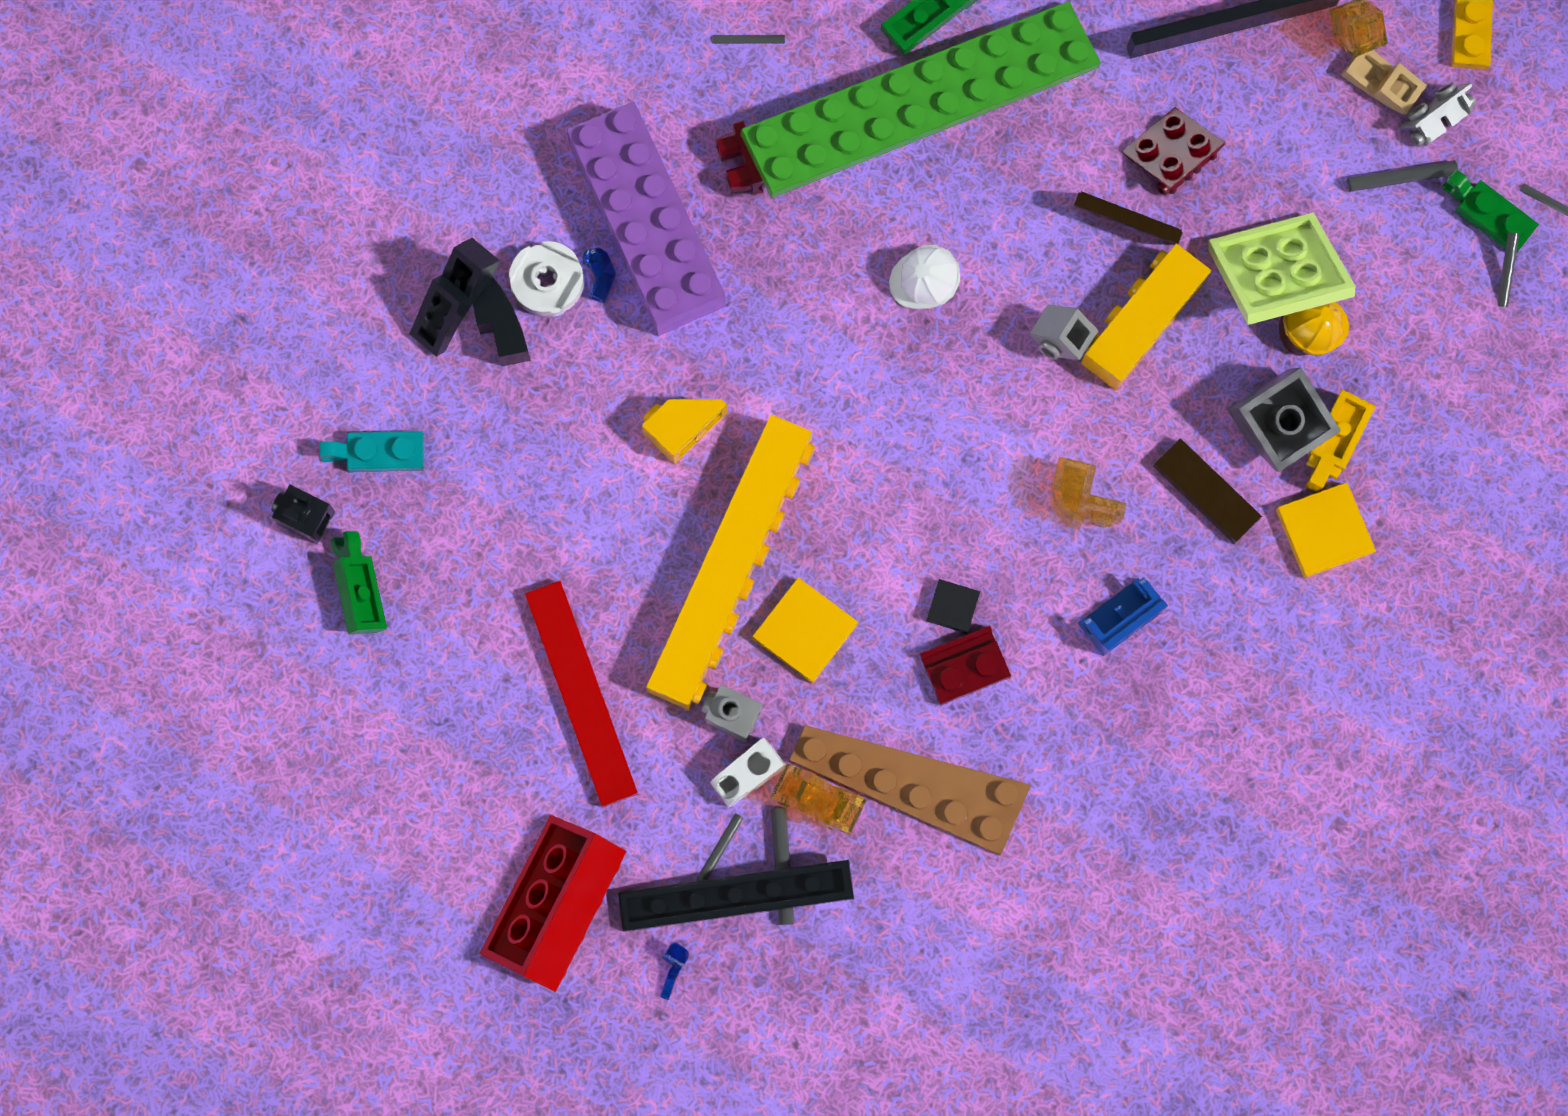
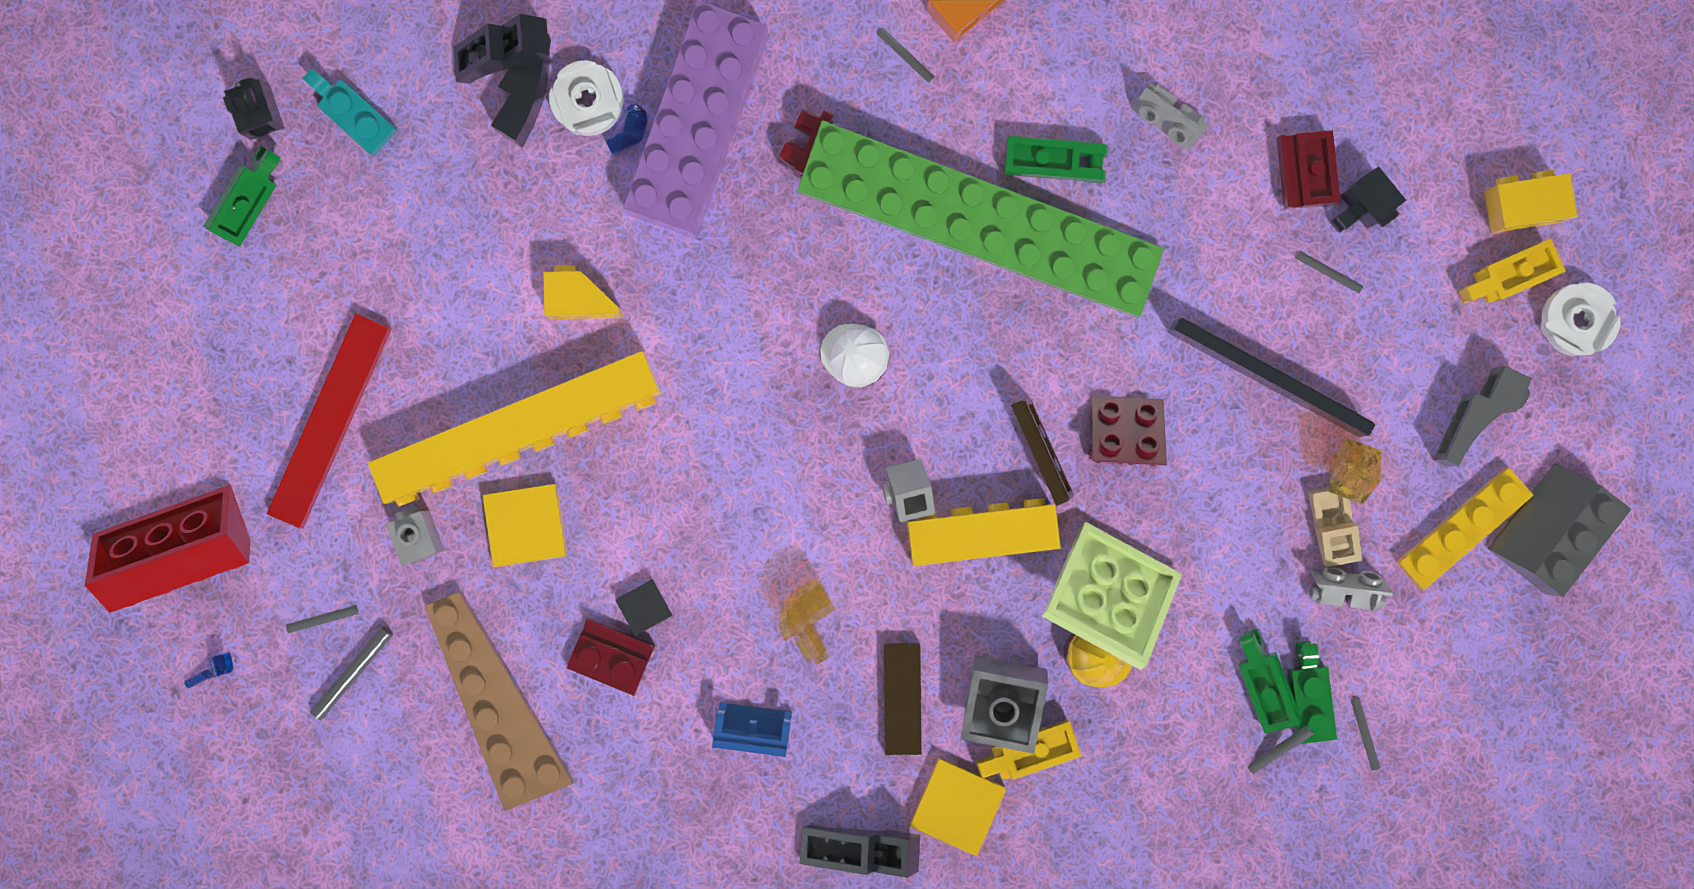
camera: 45 degrees right, 10 degrees up
black tile [618,860,855,932] -> none
white leg [710,738,787,808] -> none
clear yellow brick [770,763,867,835] -> none
dark grey bar [1347,160,1458,192] -> none
none -> black slope [800,825,920,878]
none -> green plate [1238,628,1302,734]

